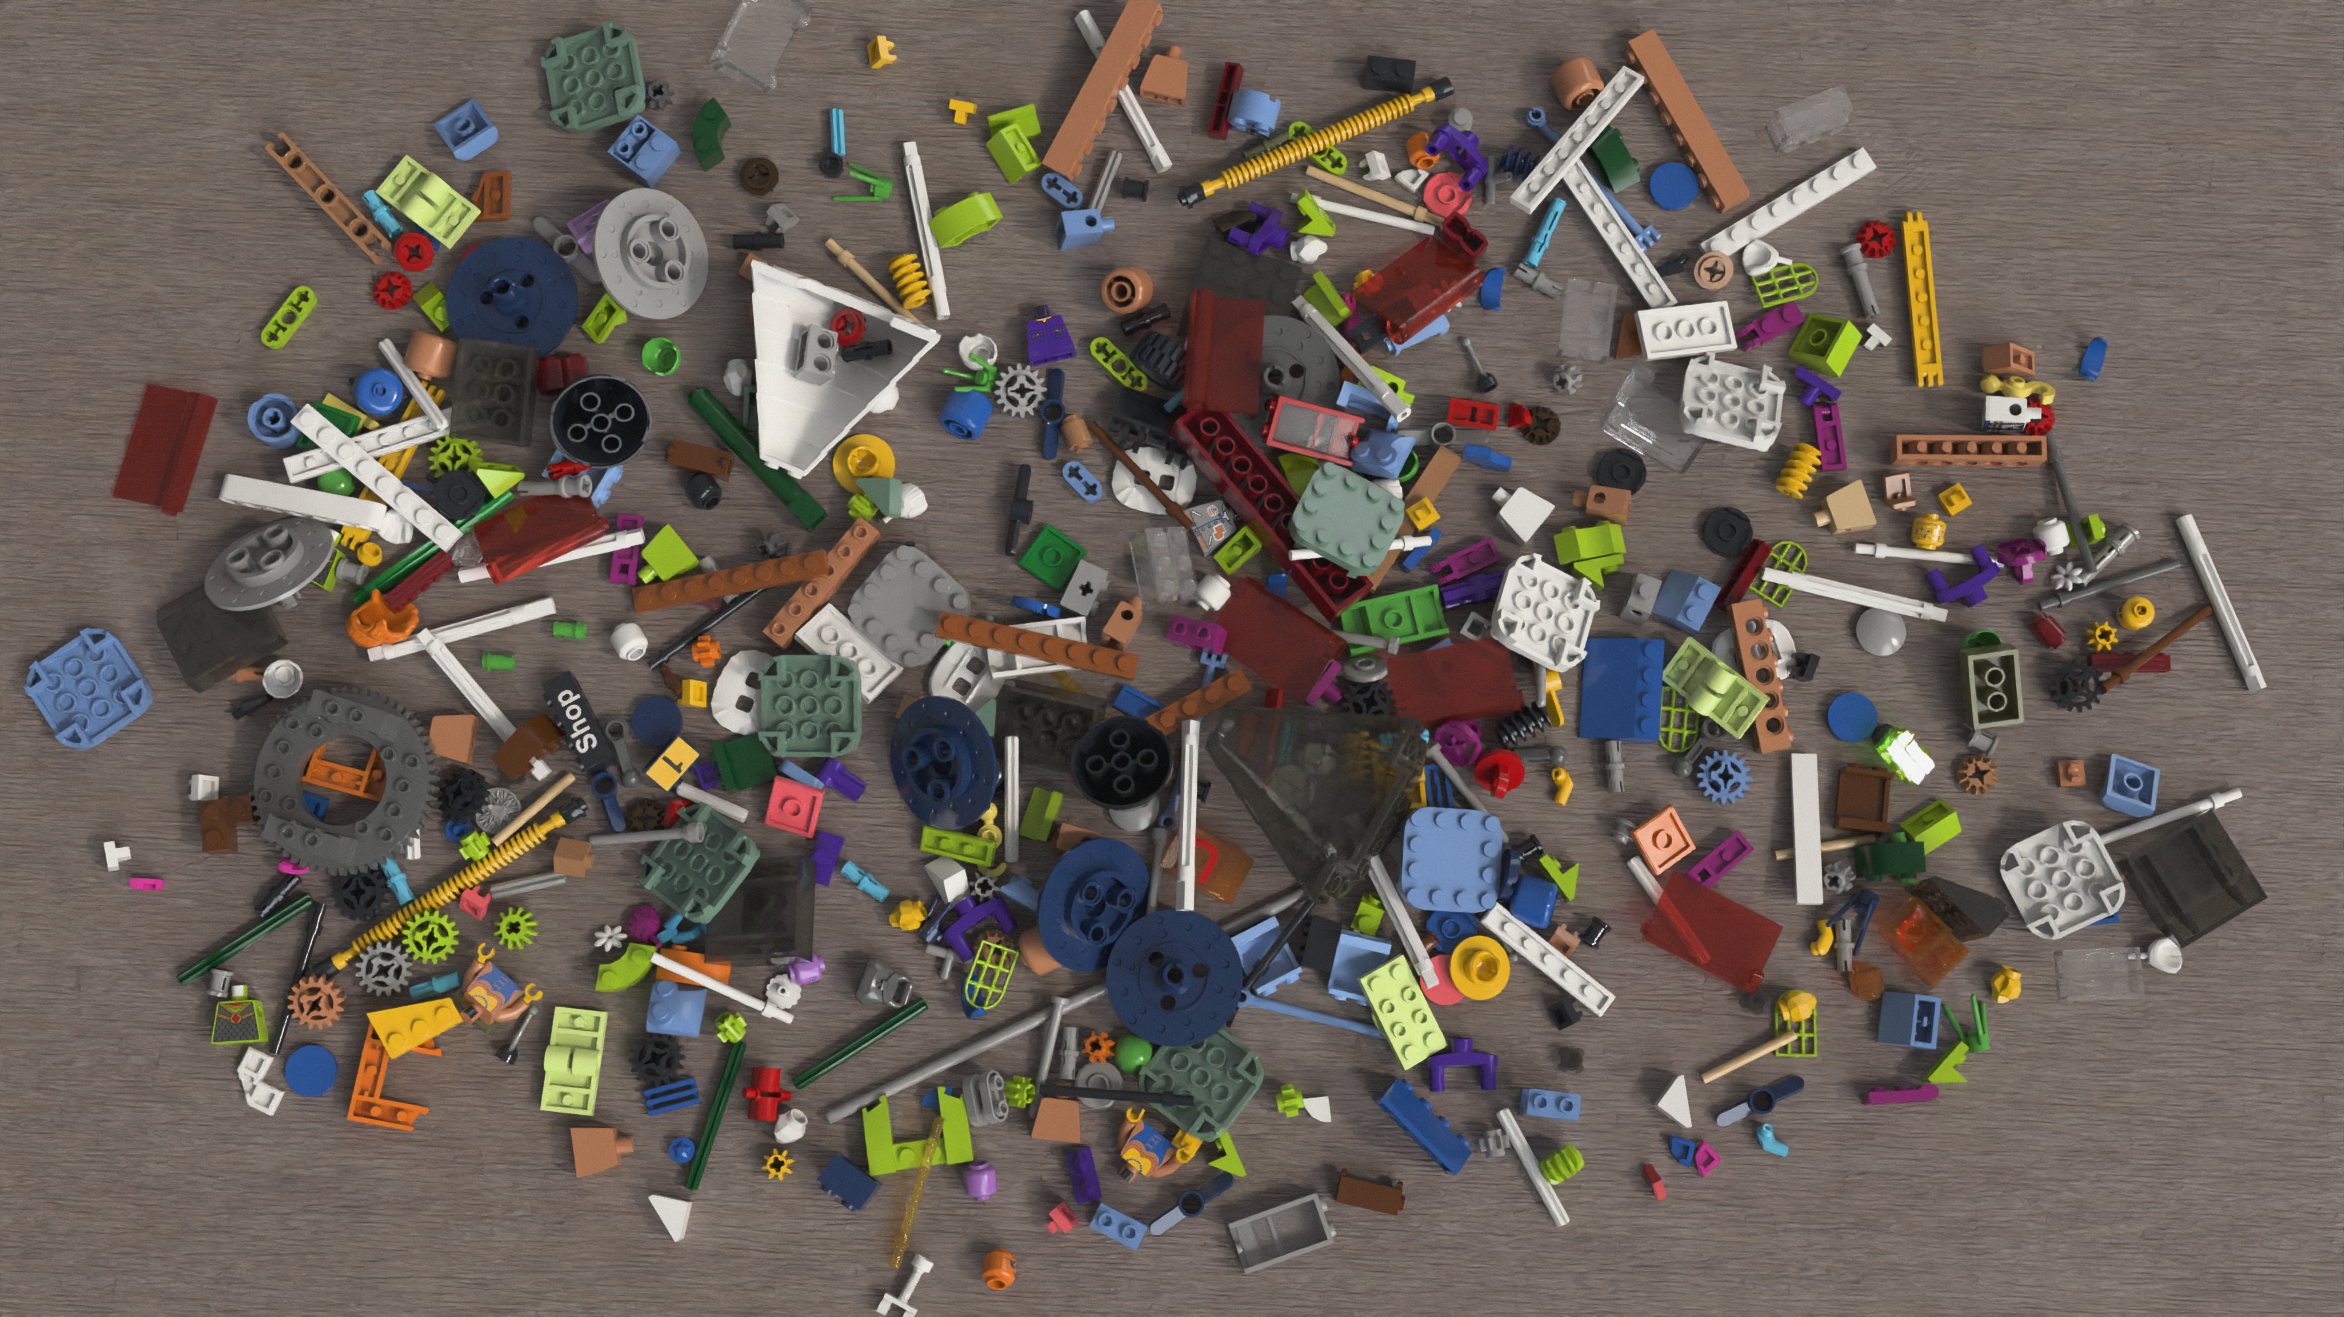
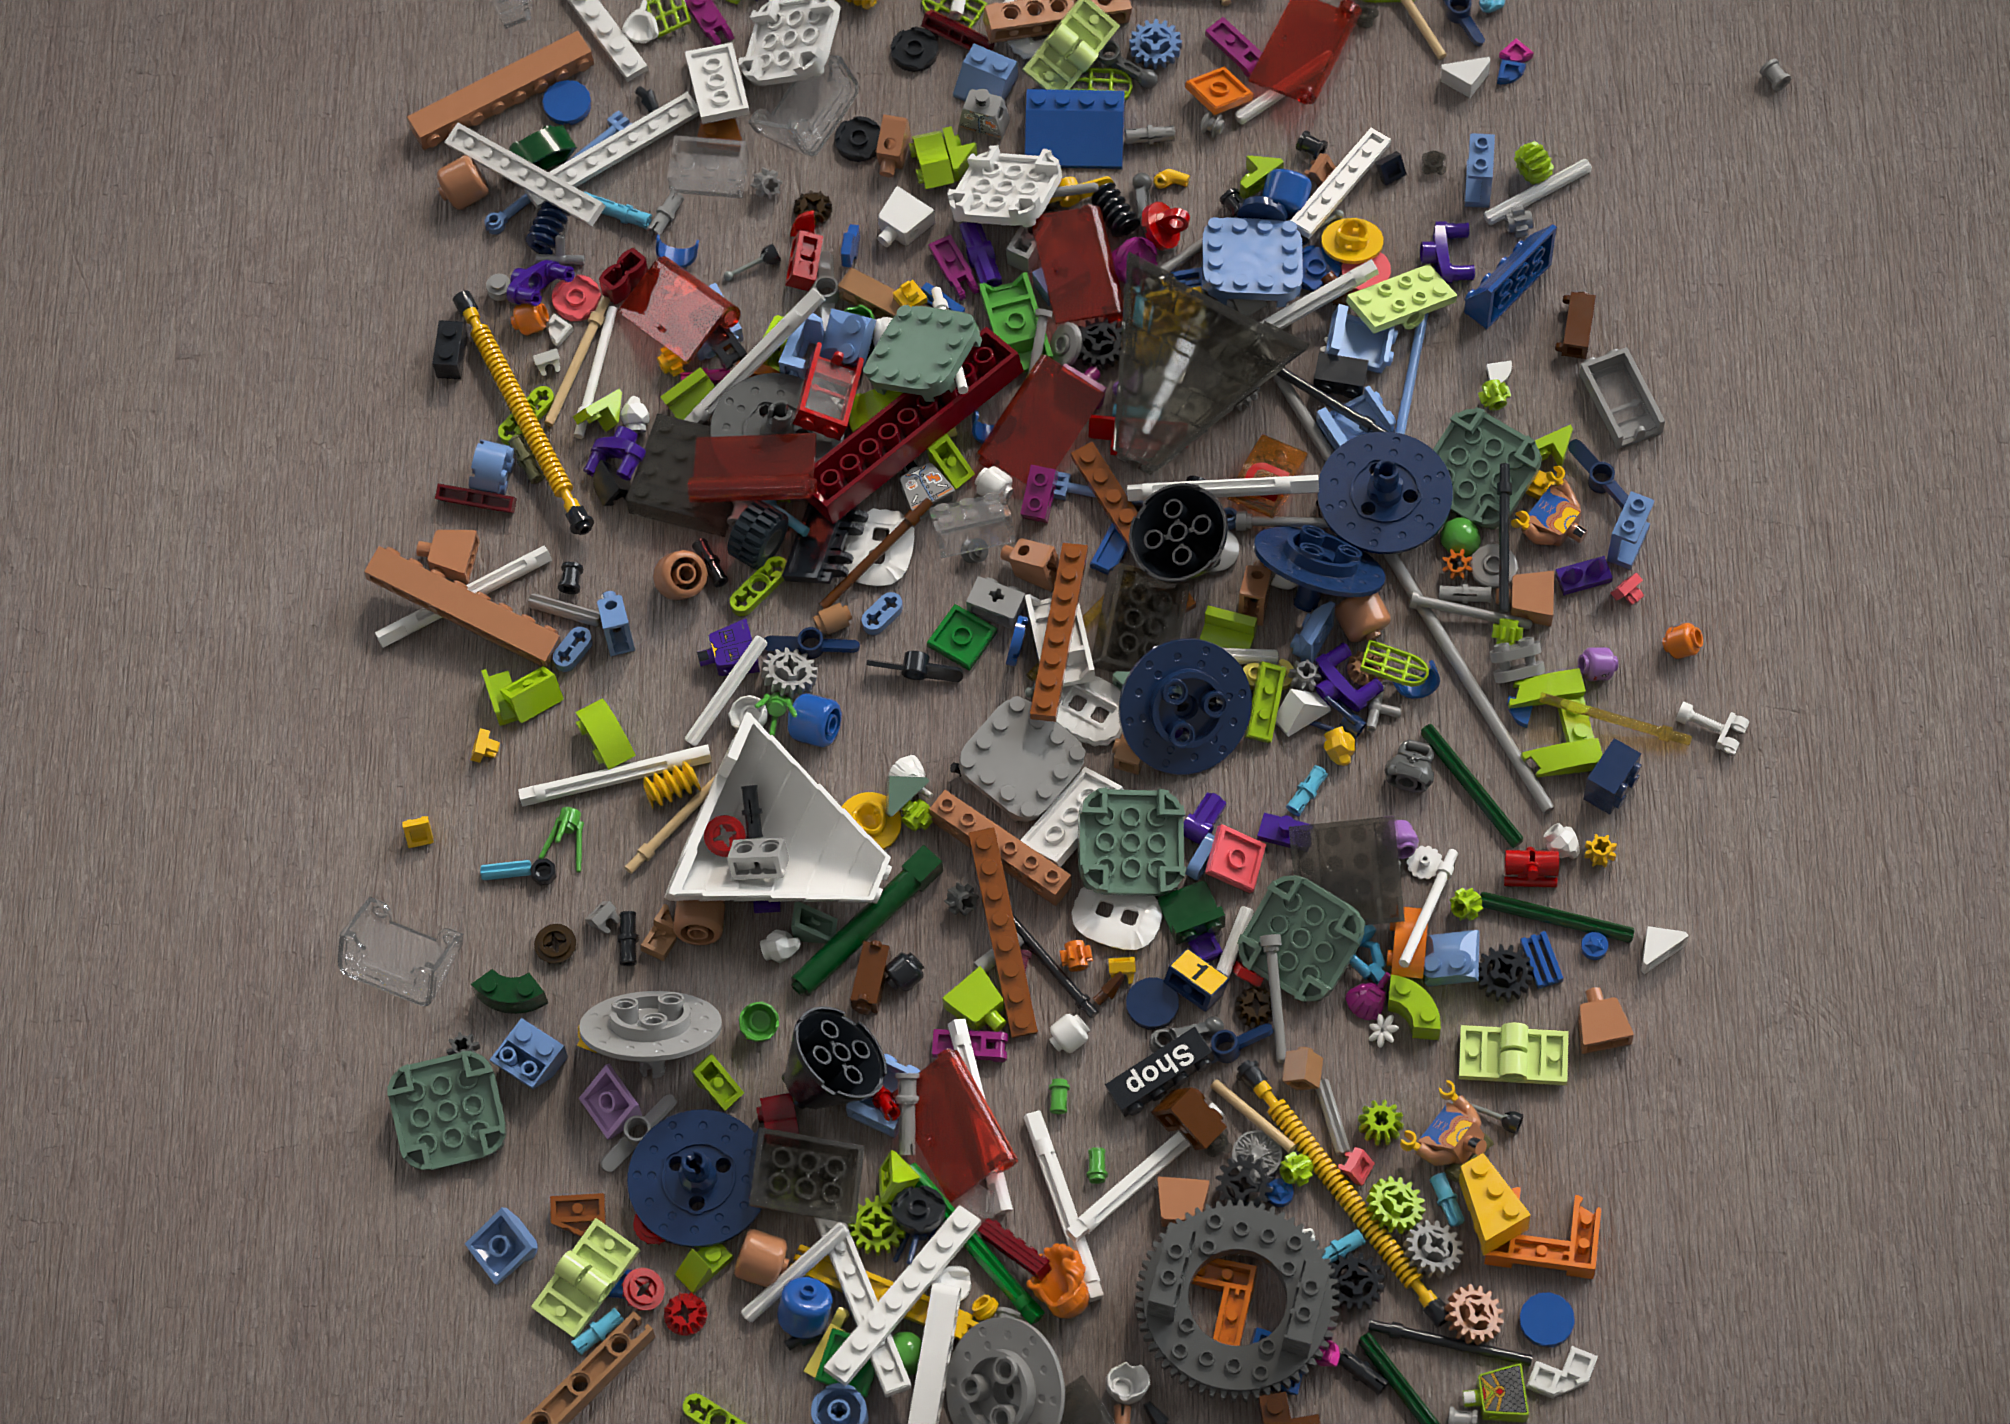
camera: 85 degrees left, 15 degrees down
lime bracket [1351,892,1385,936] -> none
red tile [1643,1164,1667,1201] -> none
medium nougat gear [1694,251,1733,290] -> none
none -> white axle [685,635,767,746]

